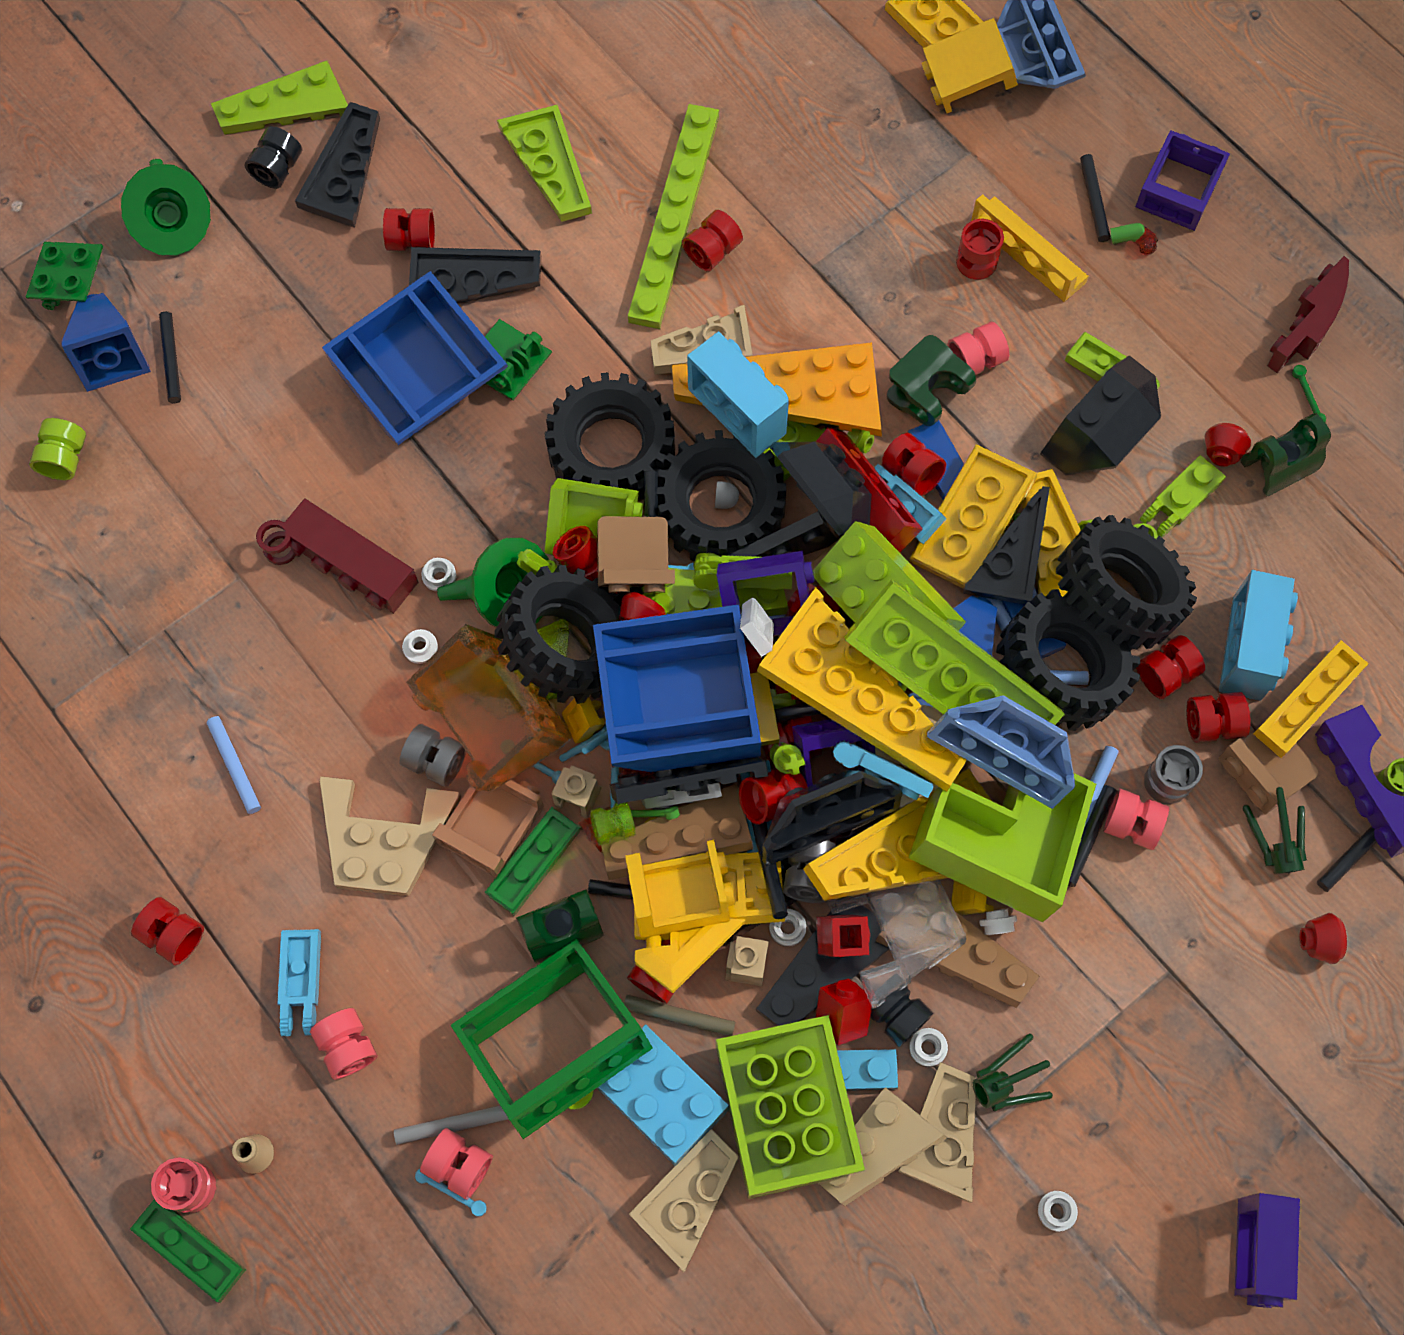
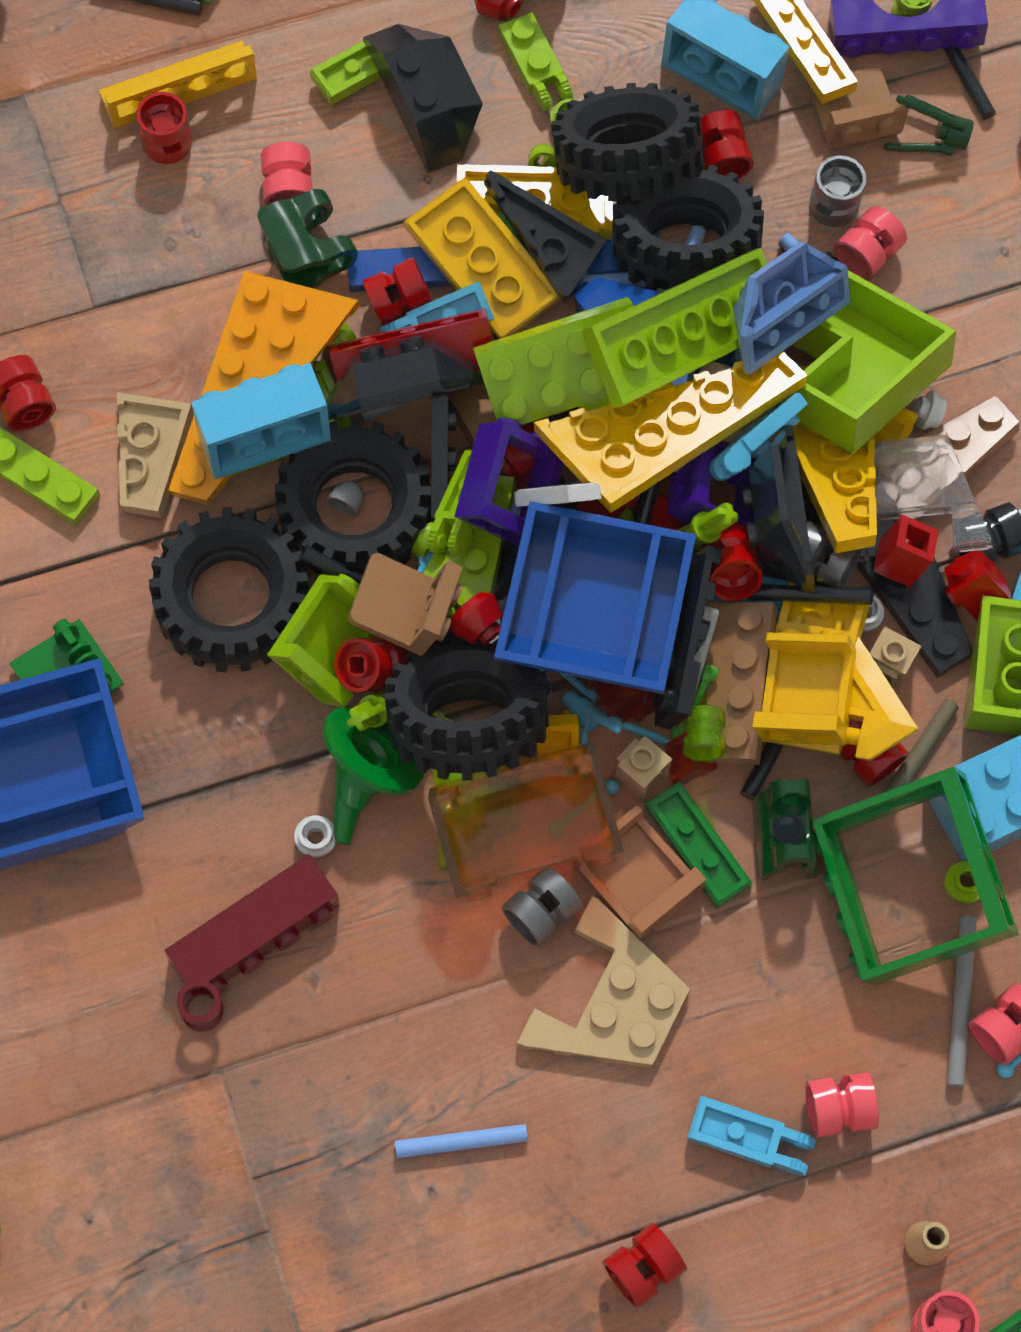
camera: 75 degrees left, 0 degrees up
white plate [402,629,438,664] -> none
red wheel [1186,692,1251,743] -> none

